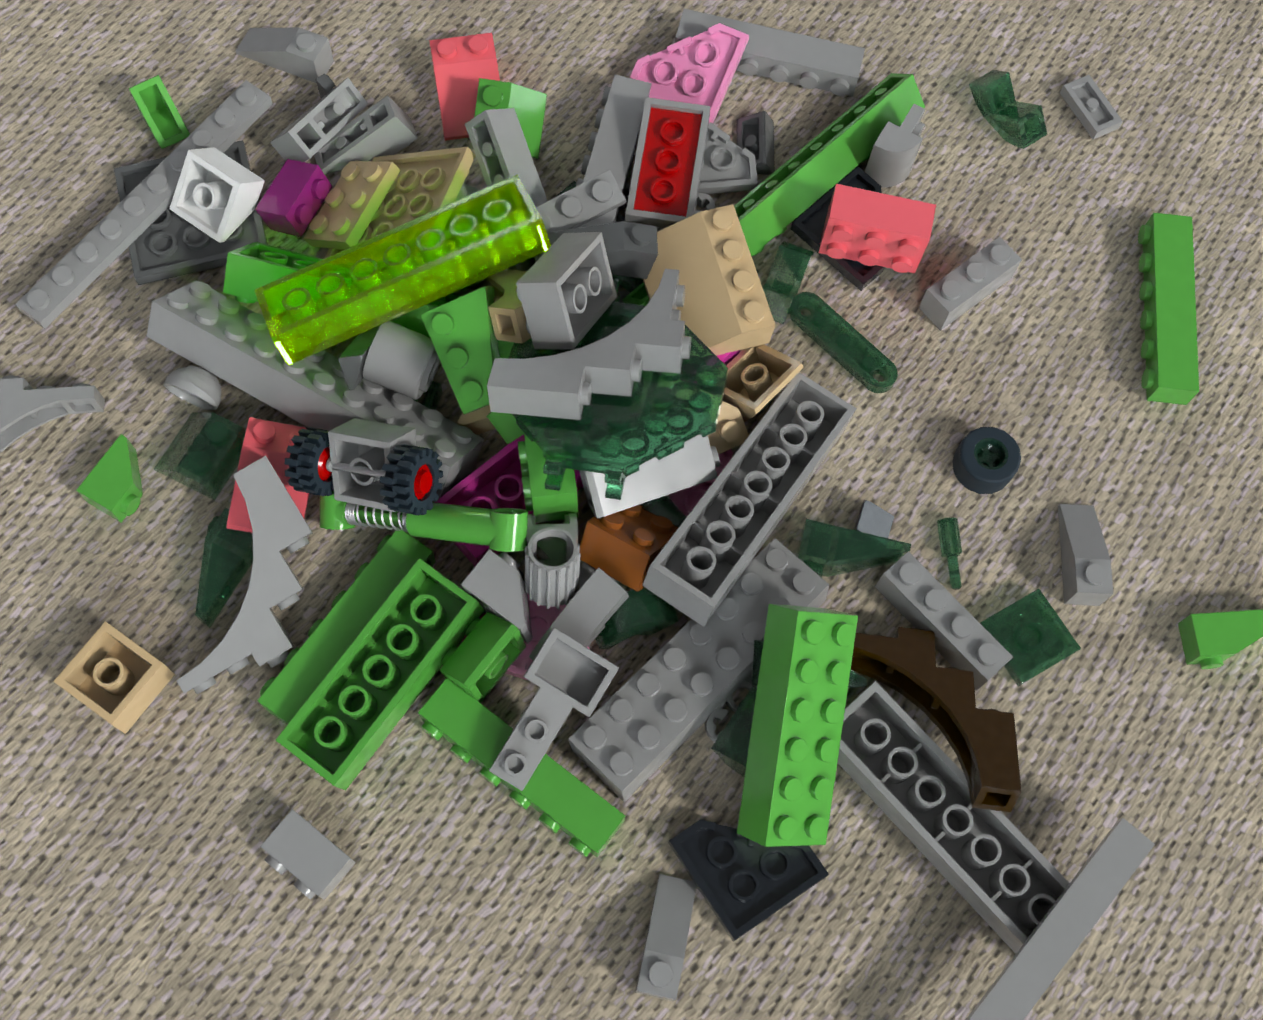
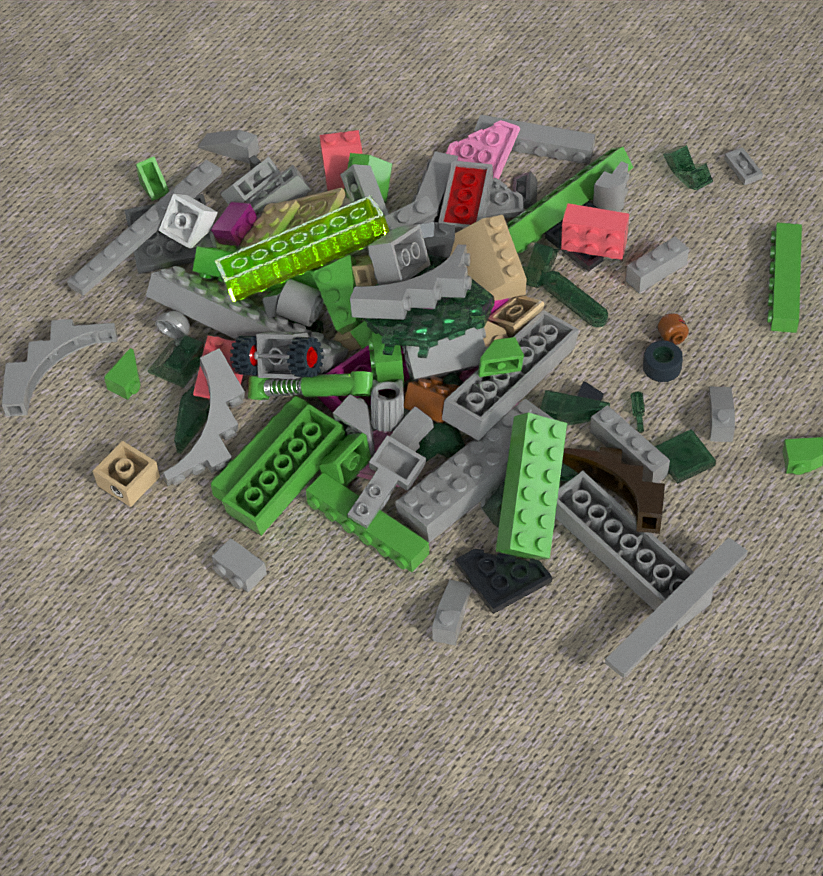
camera: 10 degrees right, 15 degrees down
none -> bright green slope [478,337,524,377]
none -> dark orange head [658,313,689,344]

